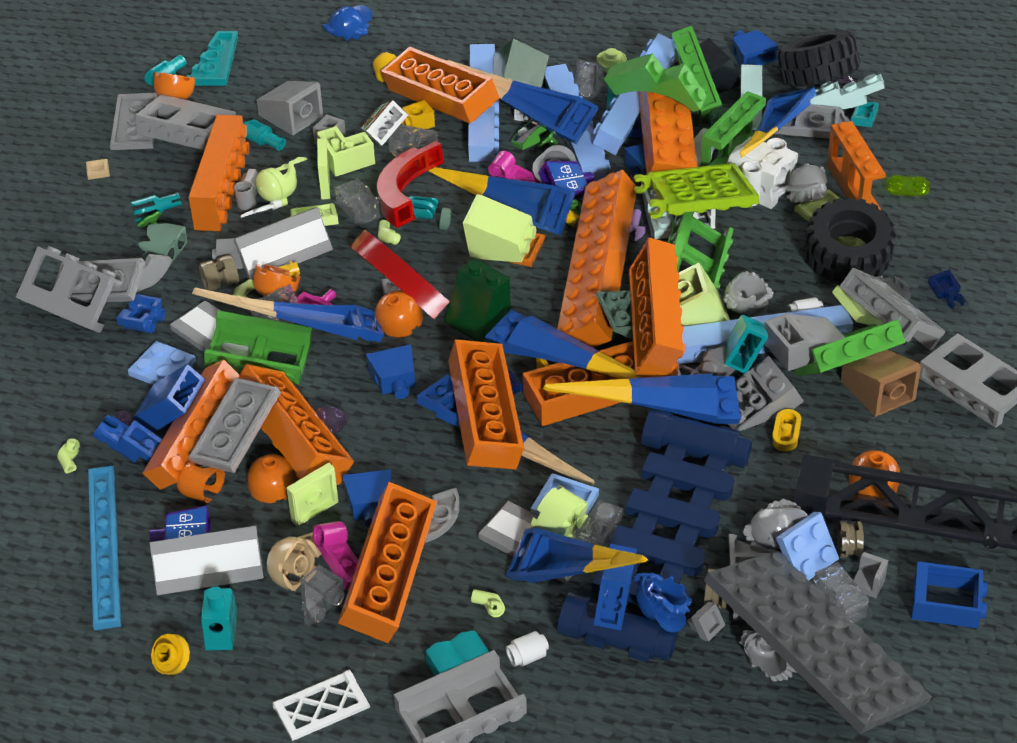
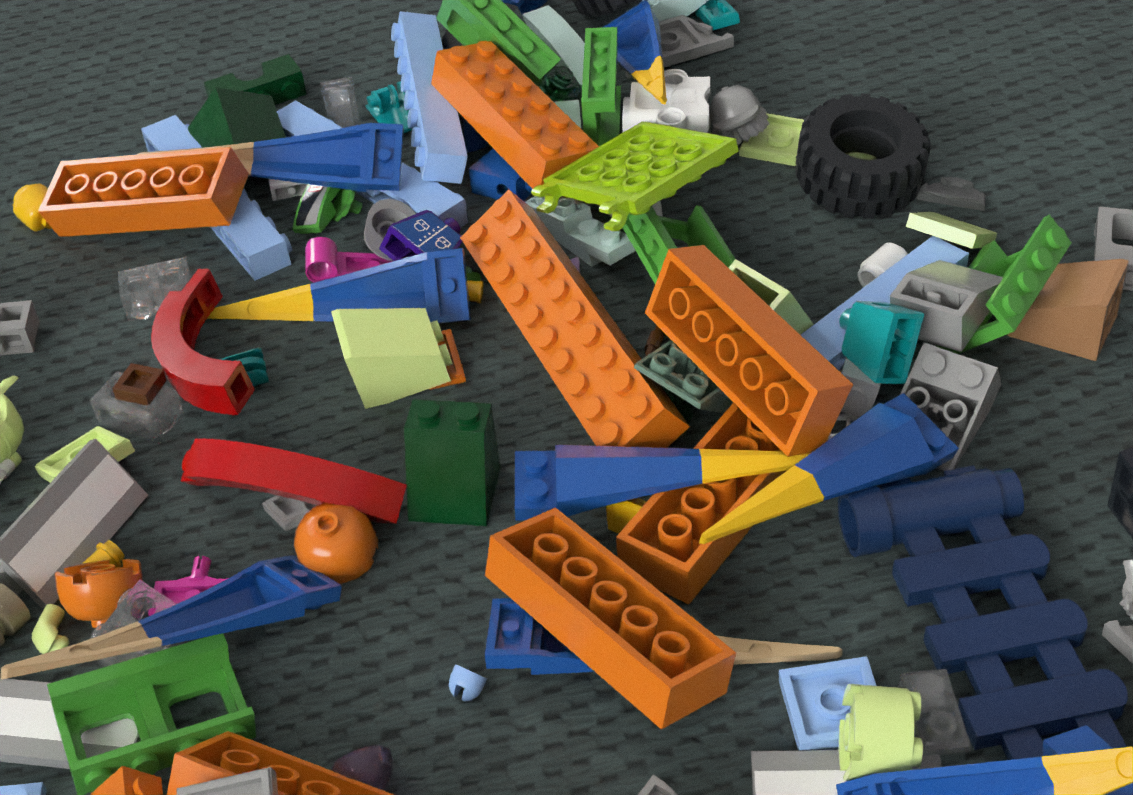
camera: 30 degrees left, 0 degrees up
yellowish green brick [317,126,375,177] -> none
yellowish green tile [317,139,330,200] -> none
white torso [361,100,408,146] -> none
blue torso [366,344,415,399] -> none
yellowish green arm [378,220,401,245] -> none
yellow brick [401,100,435,134] -> none
sand green tile [439,208,452,231] -> none
yellowish green plate [597,48,627,73] -> none
bright green arch [604,53,707,112] -> none
light grey hair [723,271,773,315] -> none
yellow plate [772,409,801,452] -> none
orange window [827,121,886,210] -> none
light grey window [839,268,946,350] -> none
clear neon green plate [885,175,931,196] -> none
clear blue plate [928,269,966,309] -> none
none -> reddish brown tile [112,363,167,406]
none -> dark green arch [204,54,307,105]
none -> light blue hinge [449,664,487,702]

